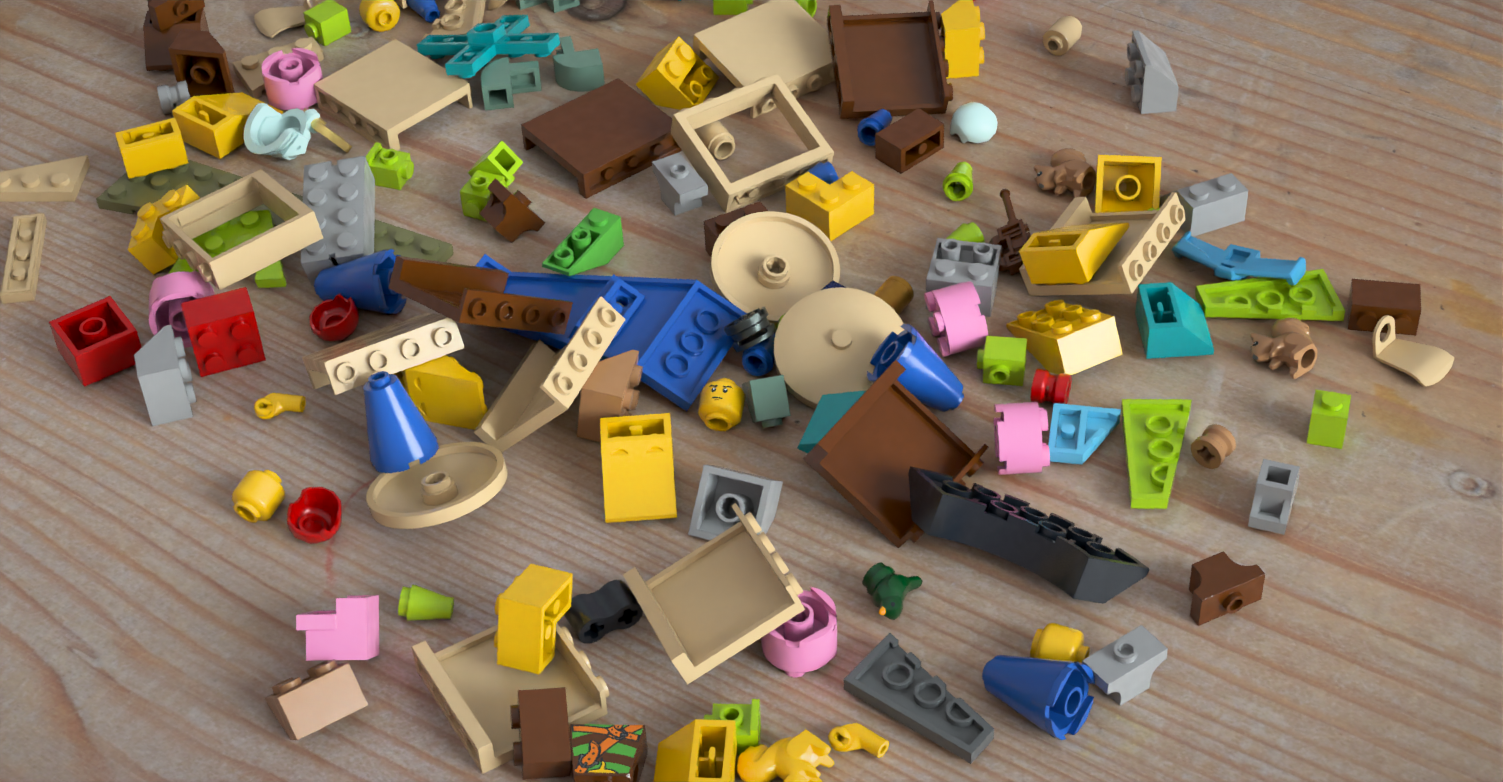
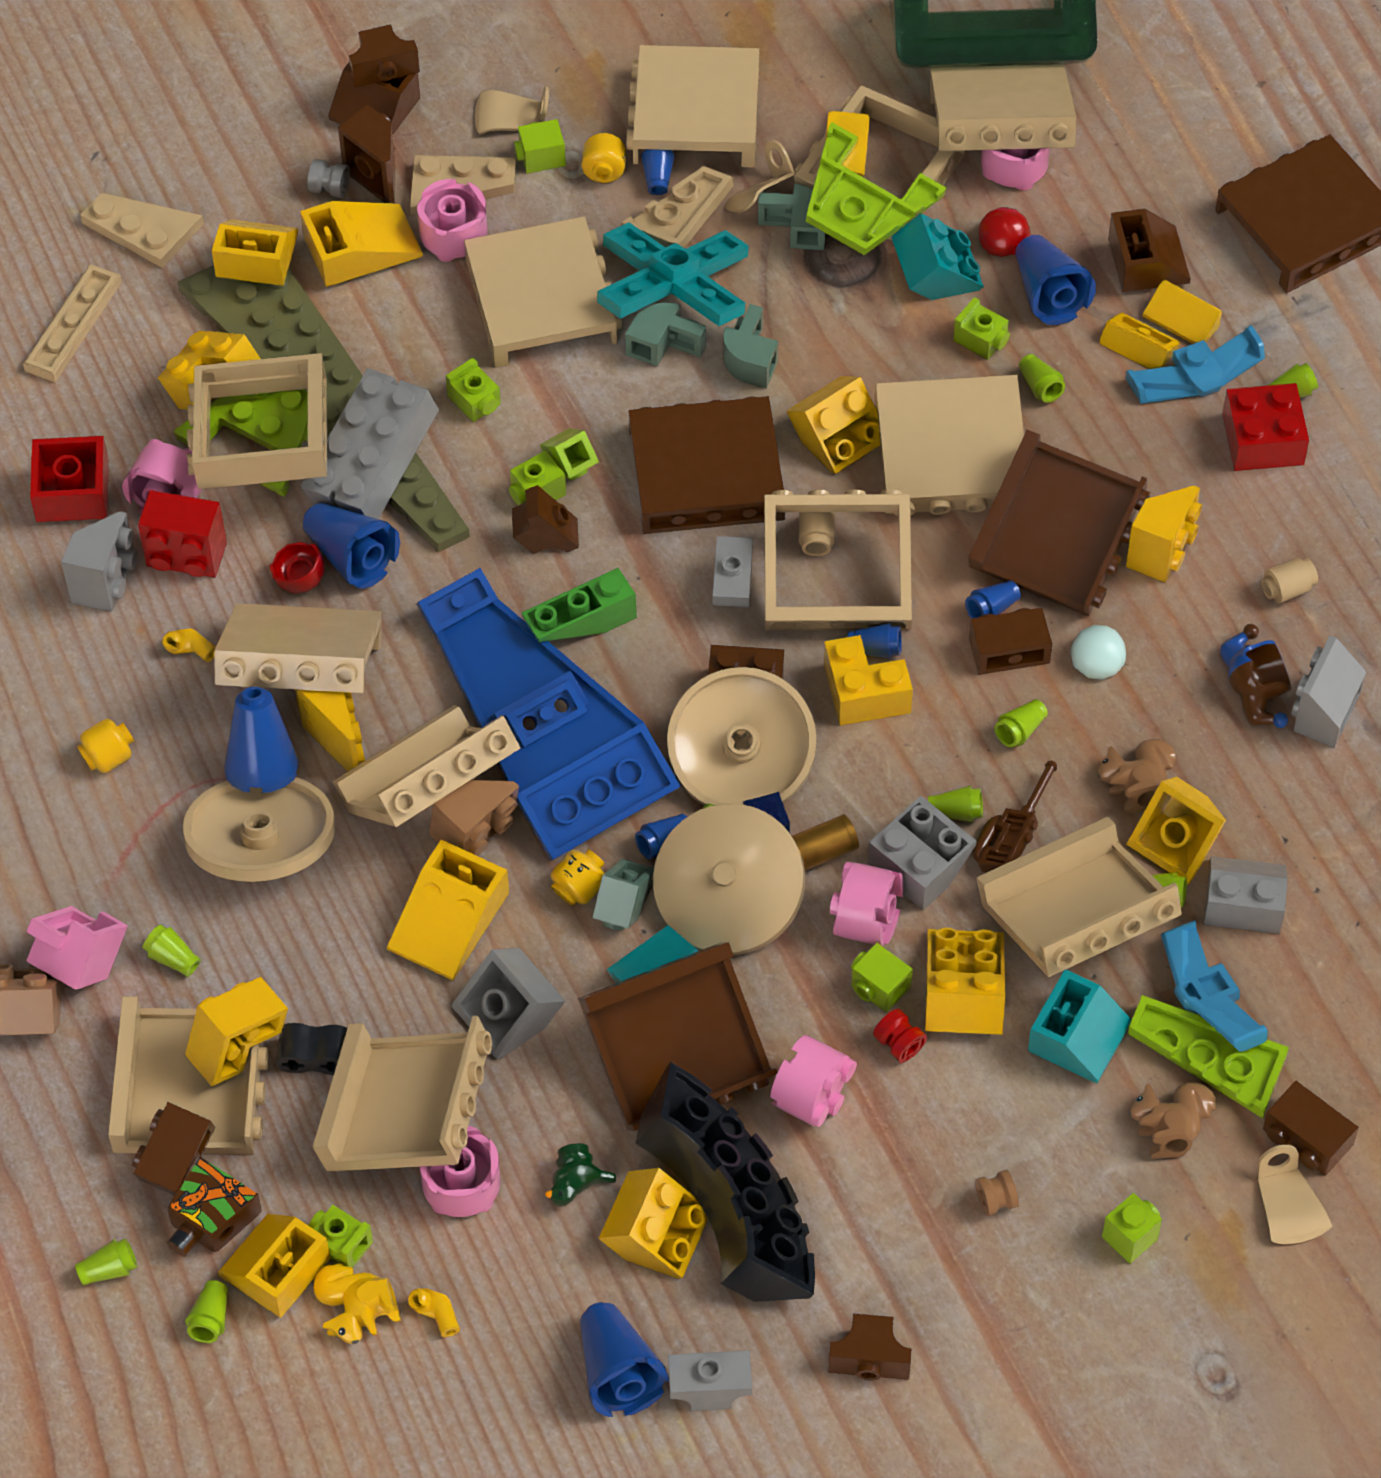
camera: 30 degrees right, 15 degrees up
light aqua helmet [243,103,352,160] -> none
red hair [287,487,342,544] -> none
reddish brown panel [388,256,573,335] -> none
pearl dark grey wheel [723,307,777,352] -> none
dark grey wing [844,633,994,764] -> none
blue cone [867,324,964,412] -> none
yellow slope [1019,223,1130,285] -> none
yellow head [1030,623,1090,663] -> none
medium azure wing [1048,403,1121,465] -> none
lime wing [1121,399,1192,509] -> none
light grey brick [1248,459,1300,535] -> none
none -> yellow slope [598,1168,708,1279]
none -> reddish brown piece [1220,624,1292,728]

